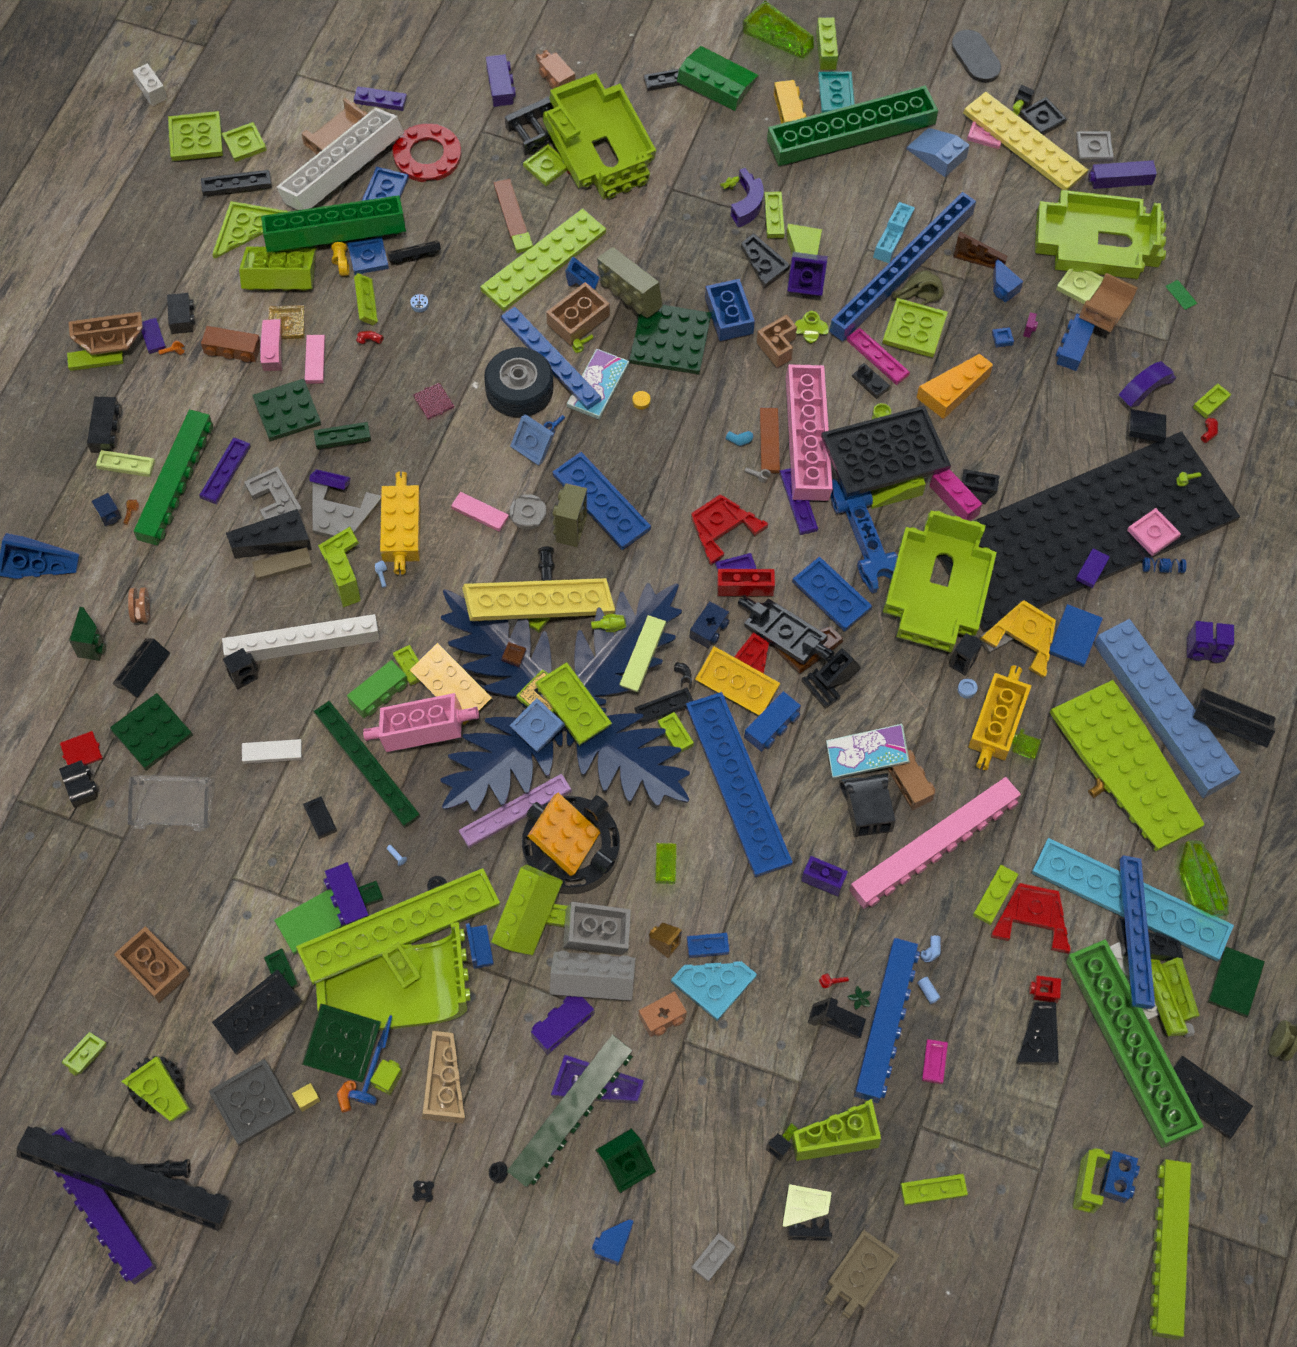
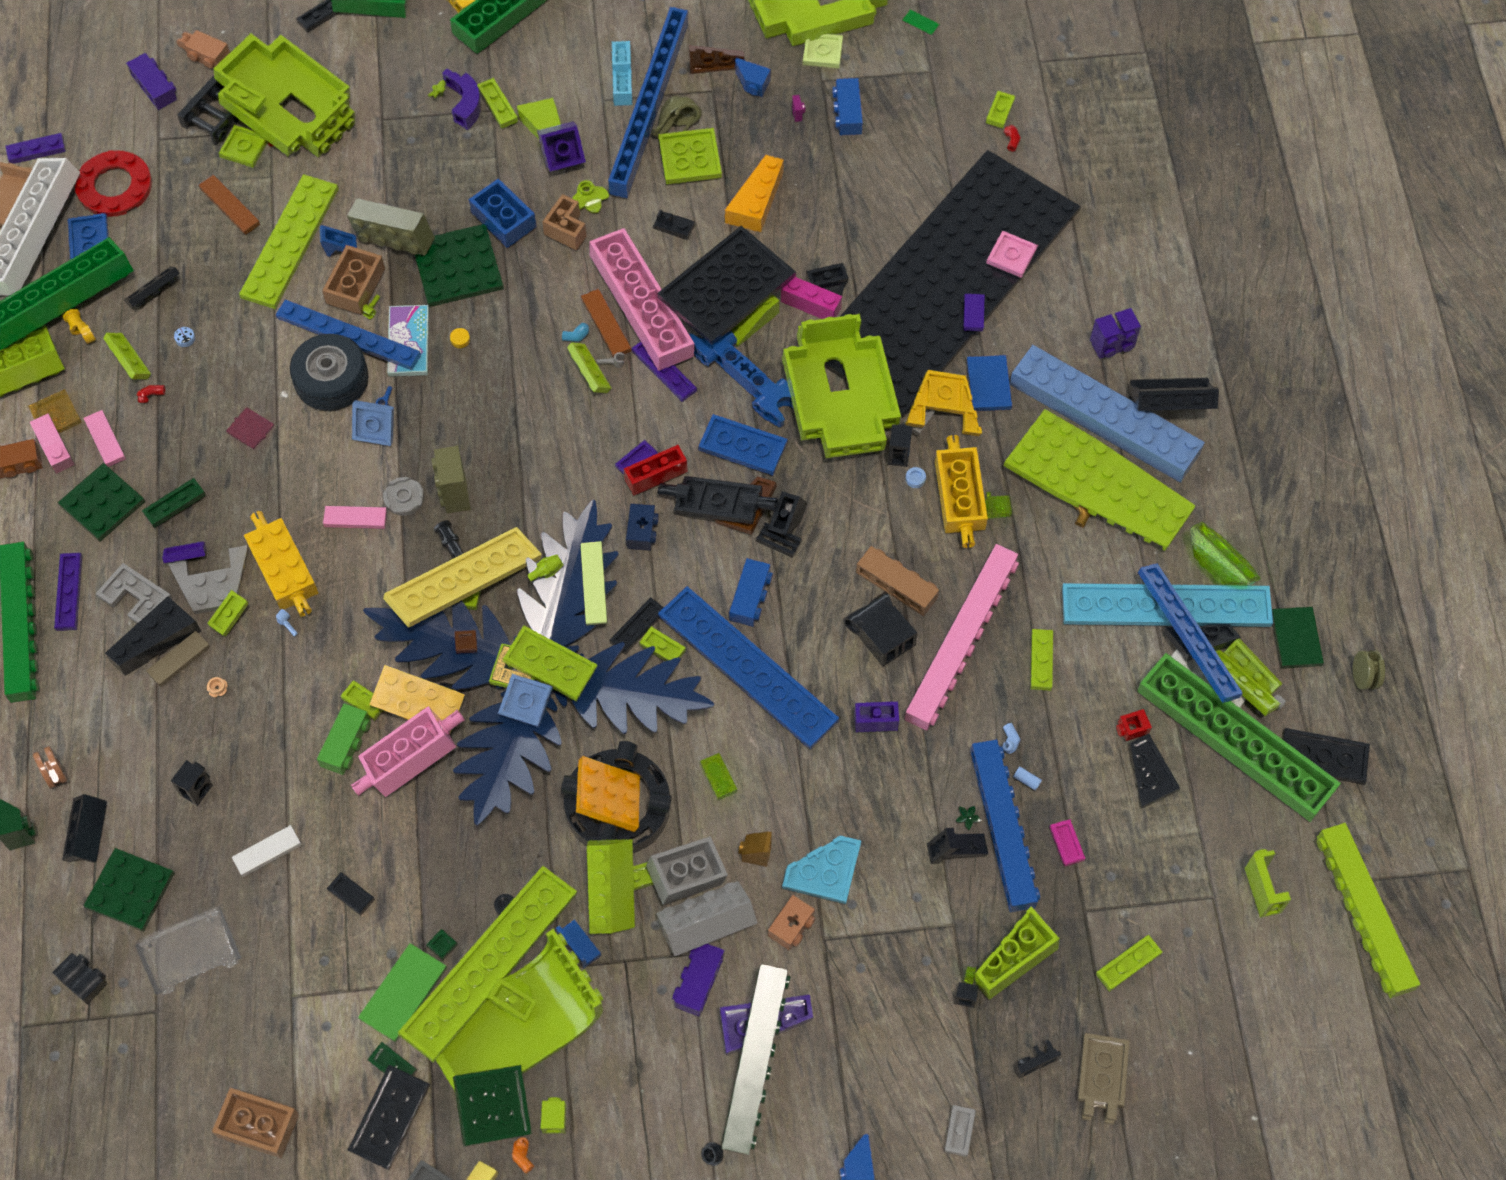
camera: 25 degrees left, 0 degrees up
red piece [60,731,103,765] -> none
white brick [222,614,380,661] -> none
dark green plate [313,700,420,828] -> none
dark purple brick [323,862,369,926] -> none
lime brick [325,549,361,607] -> none
blue tile [348,237,389,275] -> none
blue piece [348,1015,392,1106] -> none
light blue piece [387,845,407,866] -> none
tan wedge [421,1031,465,1124] -> none
lavender tile [459,774,572,848] -> none
lime tile [512,232,533,253] -> none
blue plate [553,452,651,550] -> none
dark green slope [595,1128,656,1193] -> none
black arm [674,662,692,689] -> none
blue plate [687,933,730,958] -> none
red wing [691,494,768,565] -> none
yellow plate [695,646,781,715] -> none
red wing [734,632,769,674] -> none
black wing [741,233,790,288] -> none
yellowish green wing [782,1184,832,1227] -> none
red hand [819,973,849,989] -> none
tile [826,724,910,779] -> none
dark pink tile [847,328,910,385] -> none
lime wheel [872,403,891,419] -> none
red wing [991,883,1071,954] -> none
blue tile [992,327,1014,348] -> none
medium nougat panel [1079,273,1138,332] -> none
blue brick [1100,1151,1140,1204] -> none
dark purple arch [1119,361,1176,407] -> none
black tile [1128,409,1166,443] -> none
blue piece [1142,557,1187,574] -> none
lime hand [1177,472,1201,486] -> none
none -> light nougat plate [207,677,228,697]
none -> lime plate [567,342,611,393]

